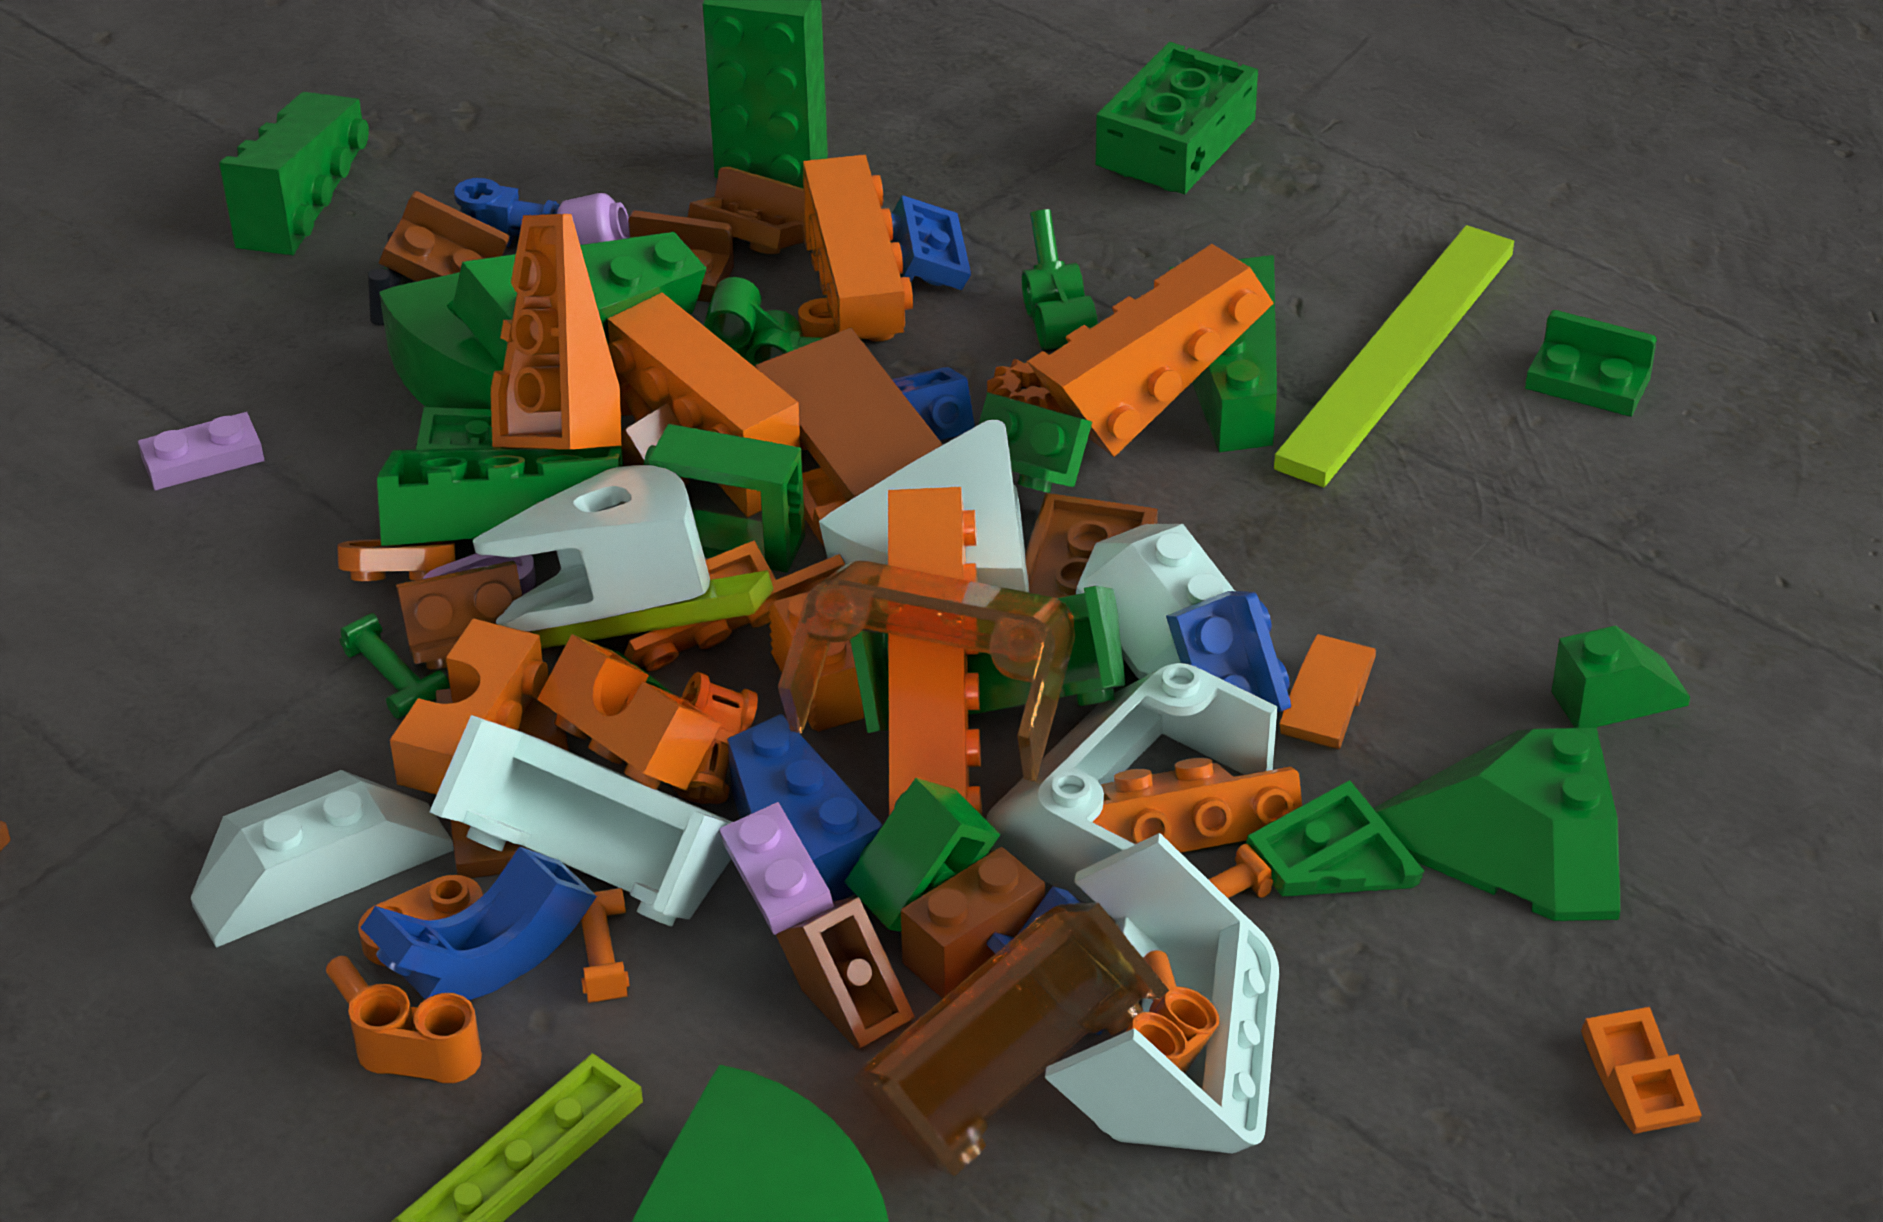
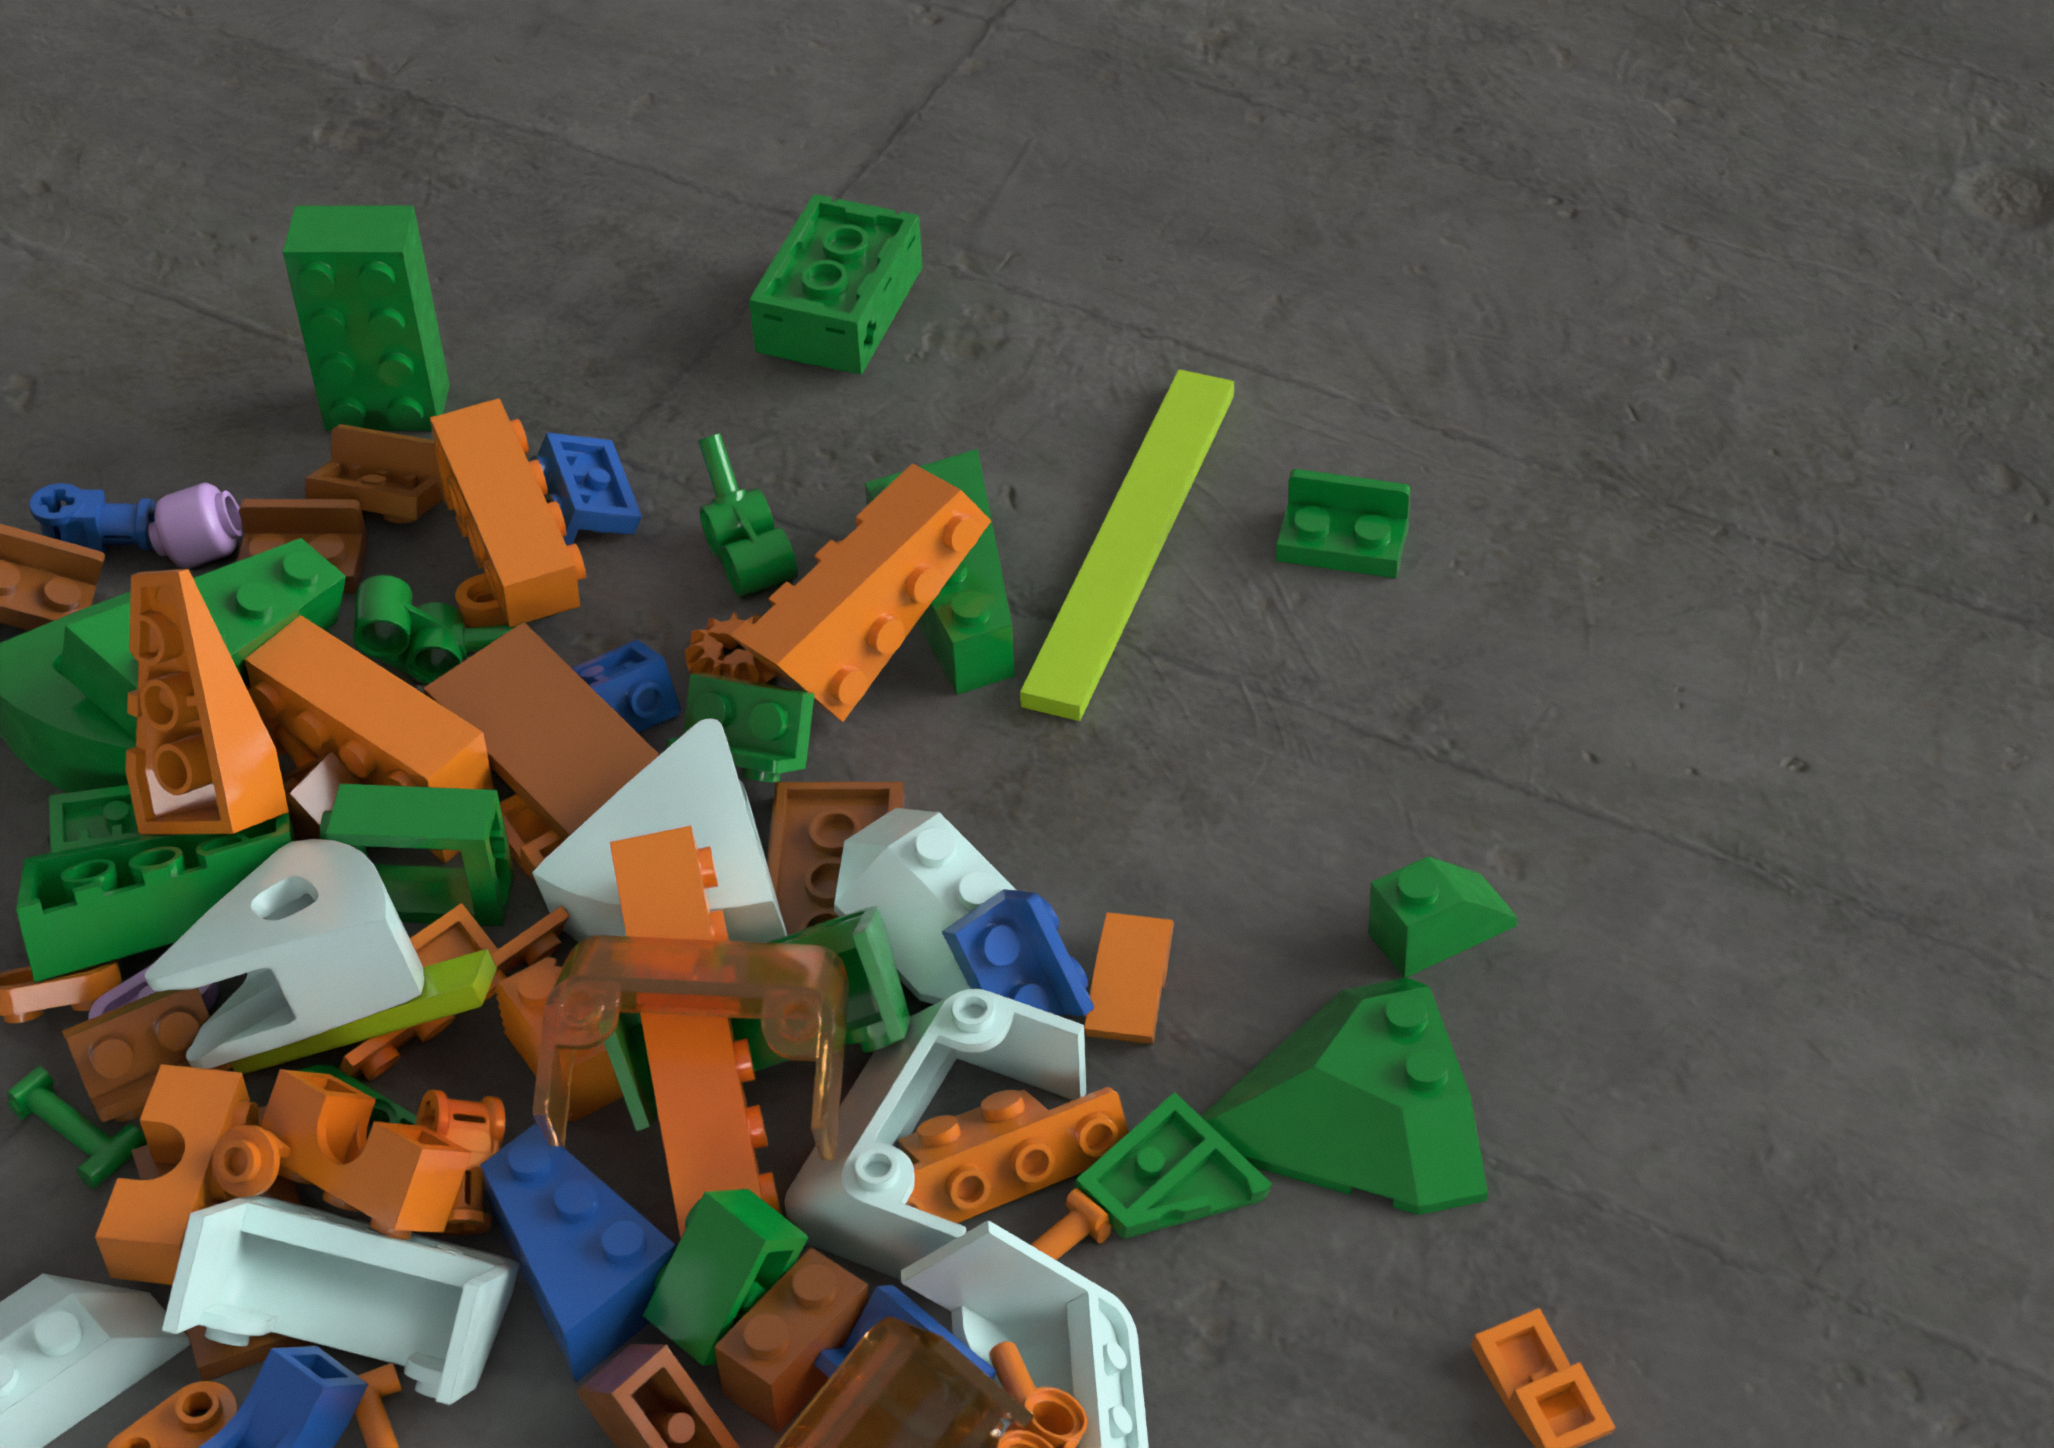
camera: 10 degrees left, 5 degrees up
lavender plate [719,802,834,935] -> none
none -> orange plate [212,1125,292,1198]

